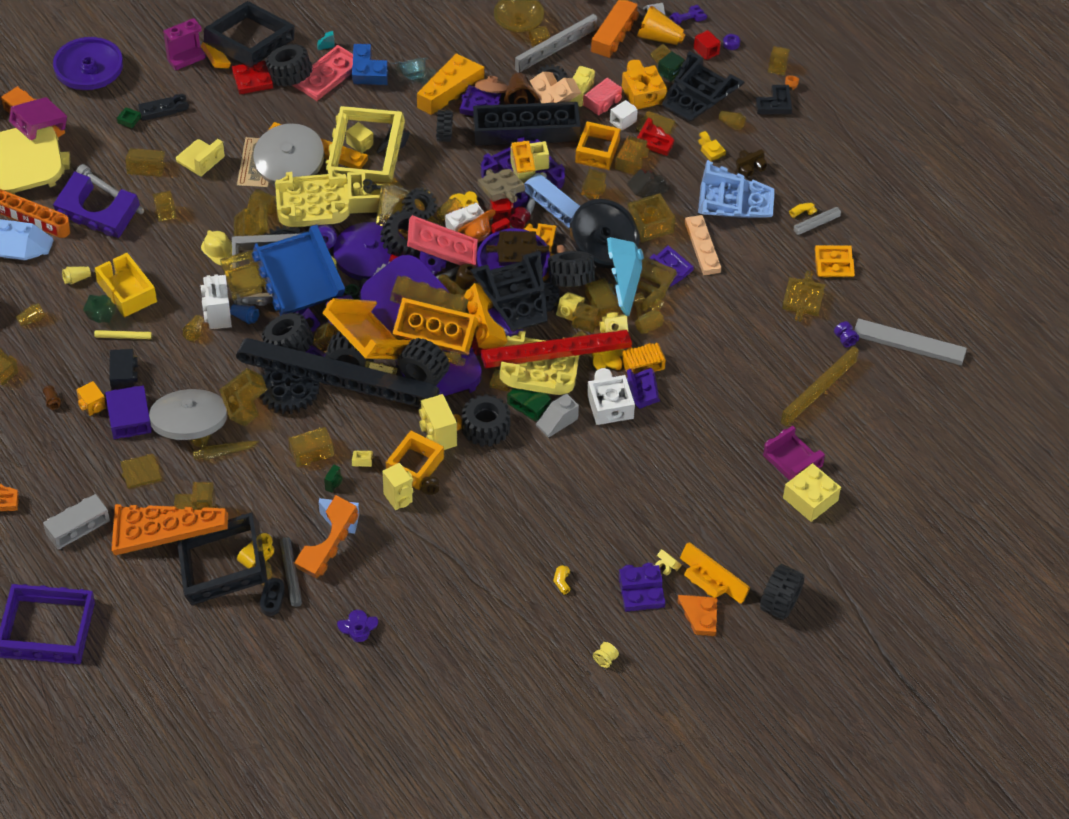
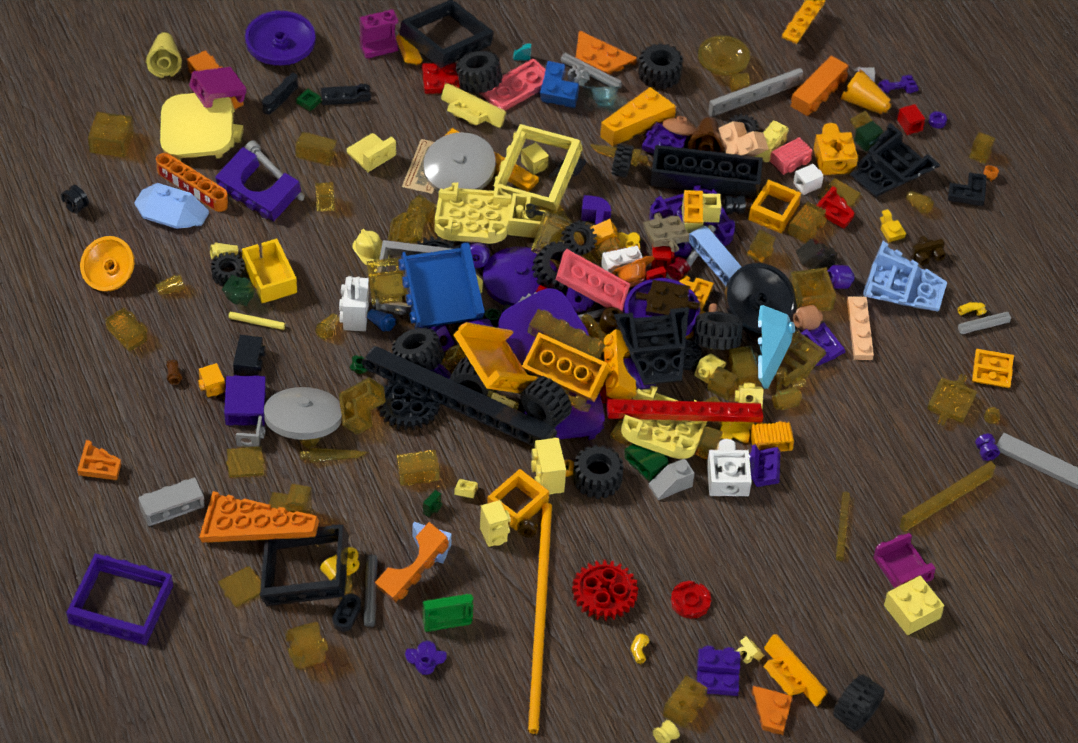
camera: 10 degrees right, 0 degrees up
none -> black tyre [211,252,246,288]
none -> clear yellow piece [218,566,261,608]
none -> light grey bracket [236,416,265,448]
none -> black hinge [262,72,299,115]
none -> clear yellow brick [285,622,328,669]
none -> dark green plate [350,355,368,374]
none -> green container [423,594,473,632]
none -> light yellow bracket [441,83,506,128]
none -> light orange piece [528,503,552,734]
none -> light grey axle [561,53,622,90]
none -> light grey gear [568,65,589,86]
none -> red gear [572,560,638,621]
none -> orange wing [576,31,637,75]
none -> dark purple brick [581,195,611,225]
none -> clear yellow bar [589,144,649,166]
none -> light orange brick [590,219,621,251]
none -> black tyre [638,43,683,89]
none -> clear yellow brick [663,676,708,728]
none -> red tile [670,581,711,619]
none -> clear yellow brick [696,426,723,459]
none -> black wheel [725,196,745,214]
none -> nougat head [793,305,823,331]
none -> dark purple head [825,265,855,289]
none -> clear yellow bar [836,492,850,561]
none -> clear yellow hinge [984,407,1000,424]

